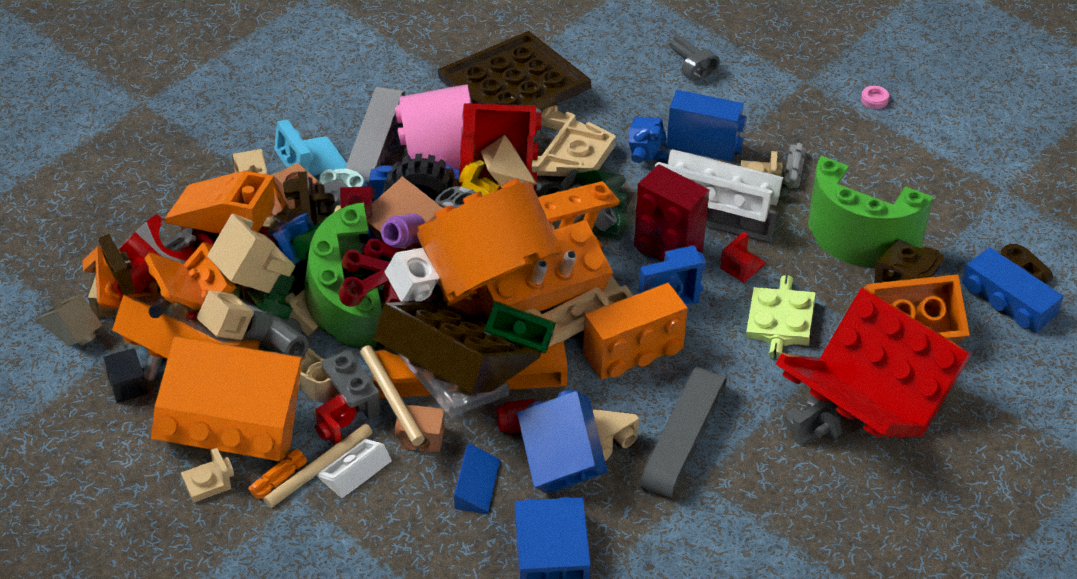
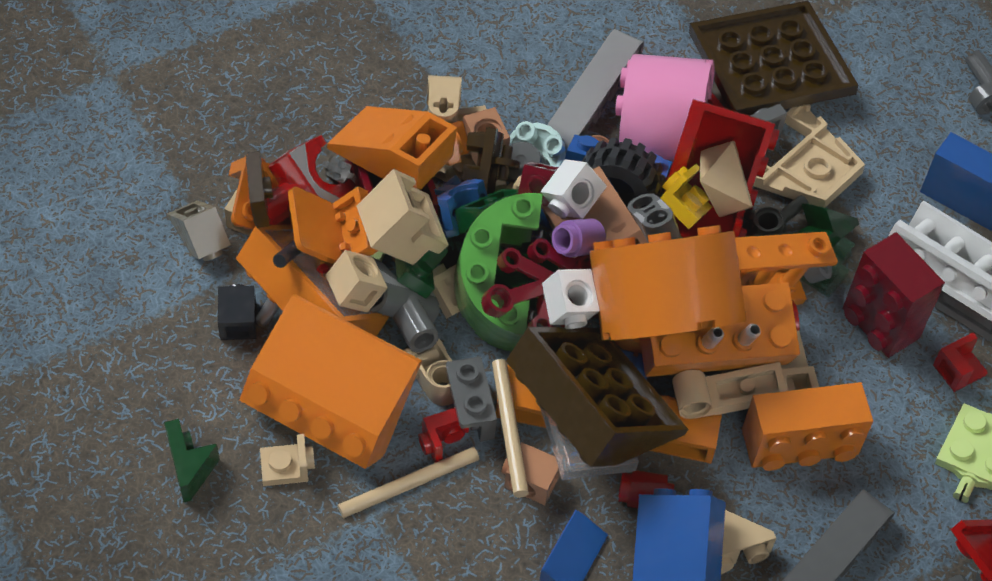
camera: 15 degrees right, 10 degrees up
orange axle [249,449,307,500] -> none
medium azure bracket [274,120,347,179] -> none
white slope [316,439,392,498] -> none
dark green slope [484,301,557,354] -> none
blue piece [629,117,668,164] -> none
blue plate [638,246,706,306] -> none
none -> dark green slope [164,419,220,503]
none -> white brick [541,159,607,219]

